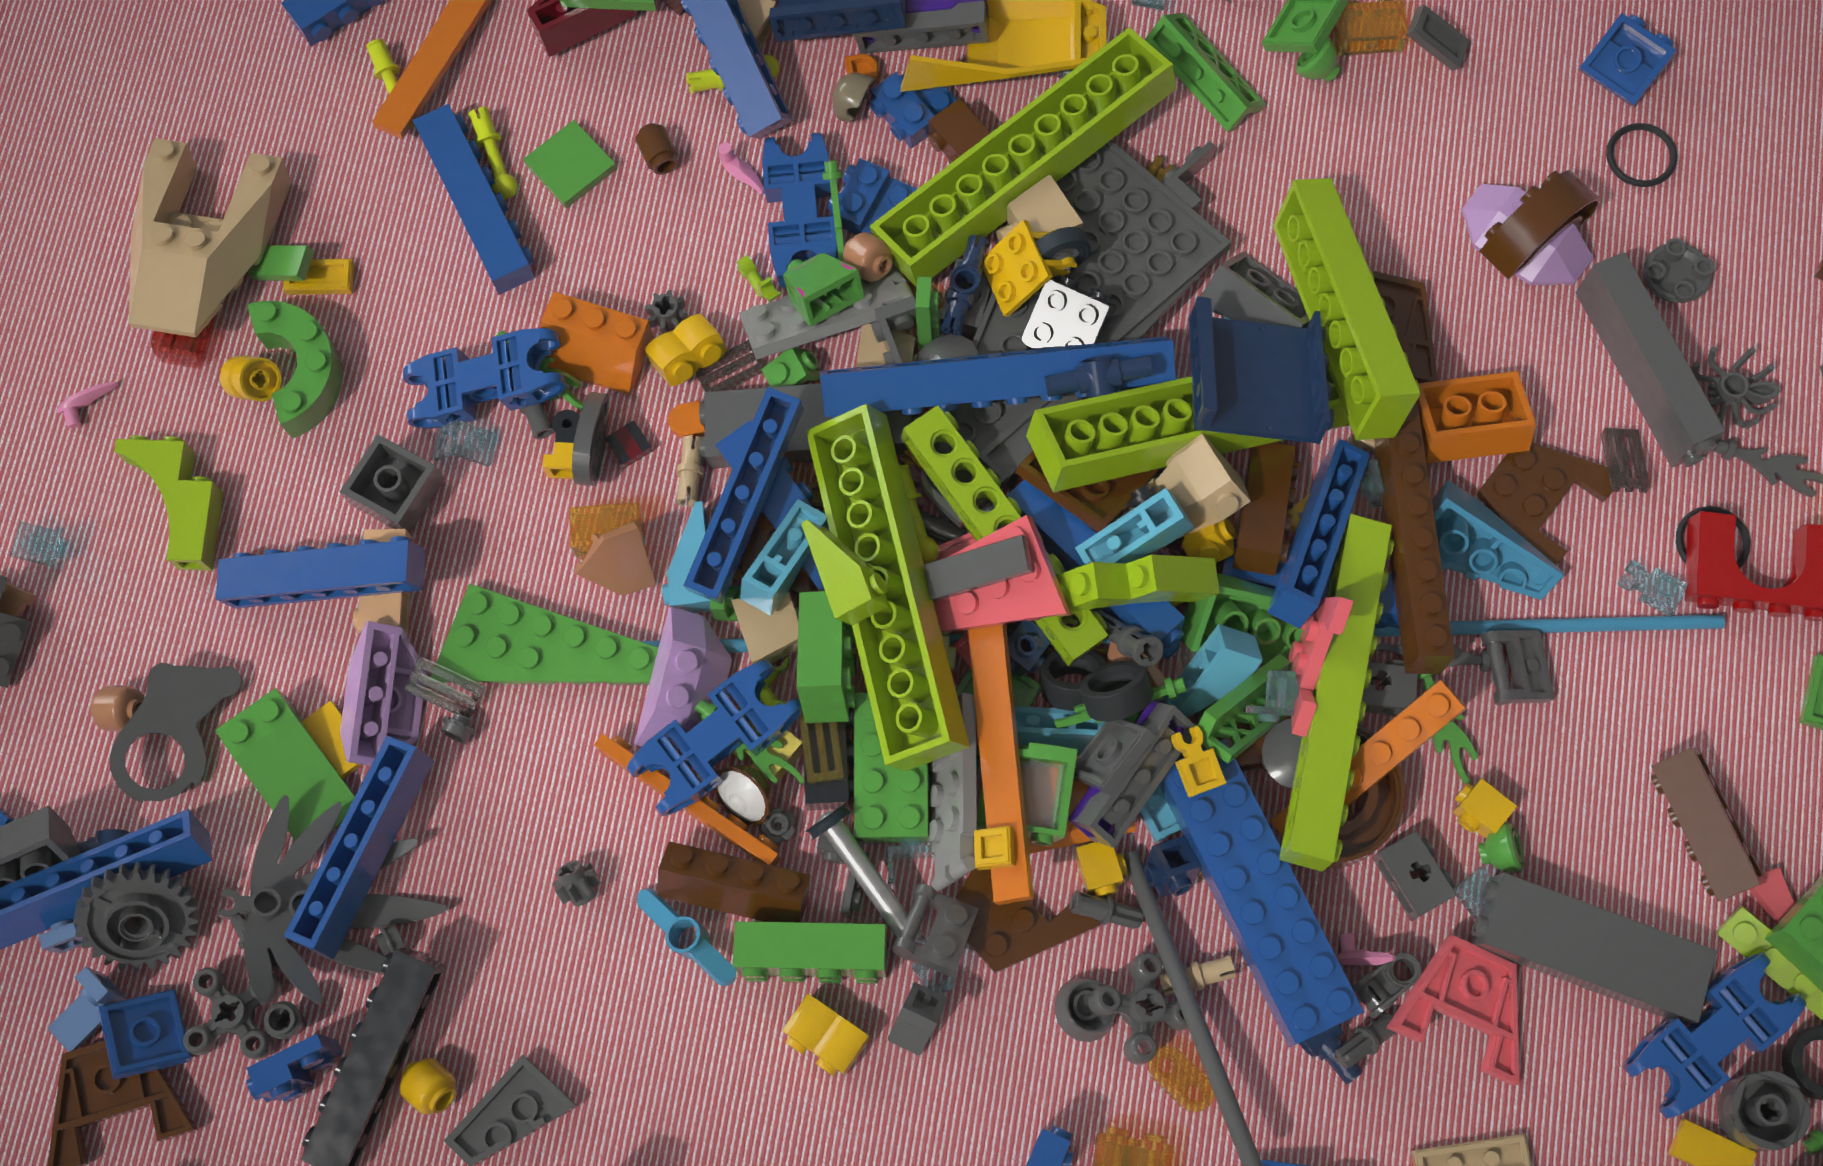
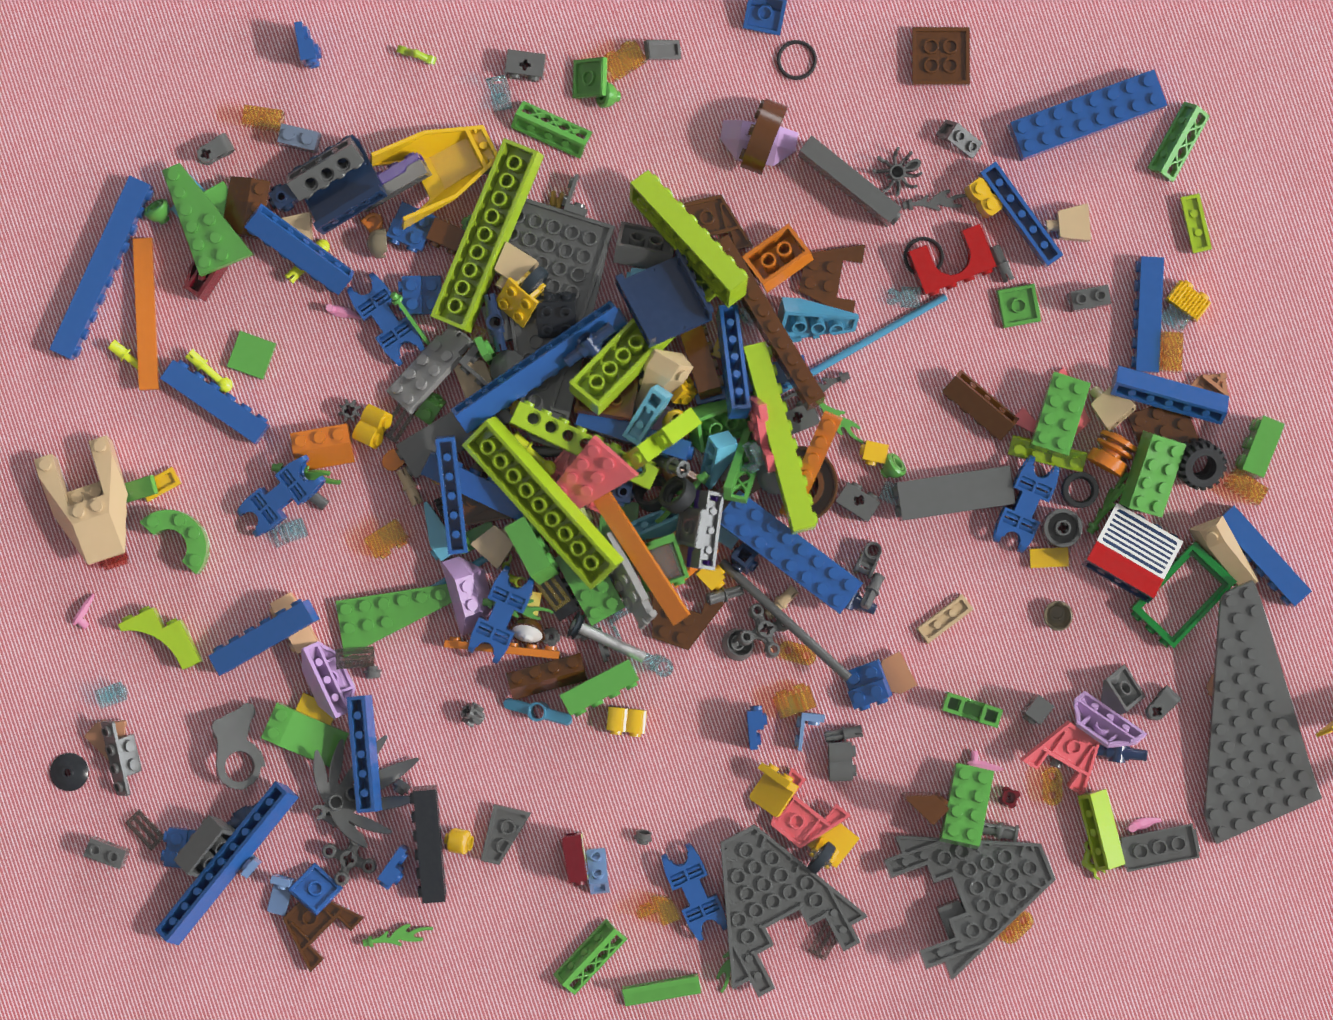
camera: 30 degrees left, 15 degrees up
dark grey gear [73,862,200,971] -> none
nougat head [90,685,144,732] -> none
yellow wheel [220,355,282,402] -> none
dark grey cone [264,1001,306,1039] -> none
dark grey brick [340,434,445,534] -> none
leg [542,409,580,479] -> none
dark grey piece [572,392,609,486] -> none
nougat slope [574,522,656,596] -> none
tile [605,420,653,468] -> none
reddish brown brick [635,123,678,175] -> none
lime arm [736,255,781,303] -> none
medium azure slope [740,499,827,616] -> none
bright green torso [783,253,865,327] -> none
lime slope [801,520,889,625] -> none
nougat head [843,232,893,282] -> none
dark grey bracket [888,982,948,1055] -> none
flat silver plate [892,884,979,977] -> none
dark grey tile [924,535,1034,601] -> none
yellow tile [974,826,1015,870] -> none
black plate [1127,484,1161,509] -> none
yellow plate [1171,726,1226,798] -> none
bright pink bar [1337,933,1396,966] -> none
coral wing [1386,936,1520,1085] -> none
flat silver plate [1481,630,1555,705] -> none
clear smoke tile [1601,428,1650,493] -> none
dark grey dish [1643,238,1714,303] -> none

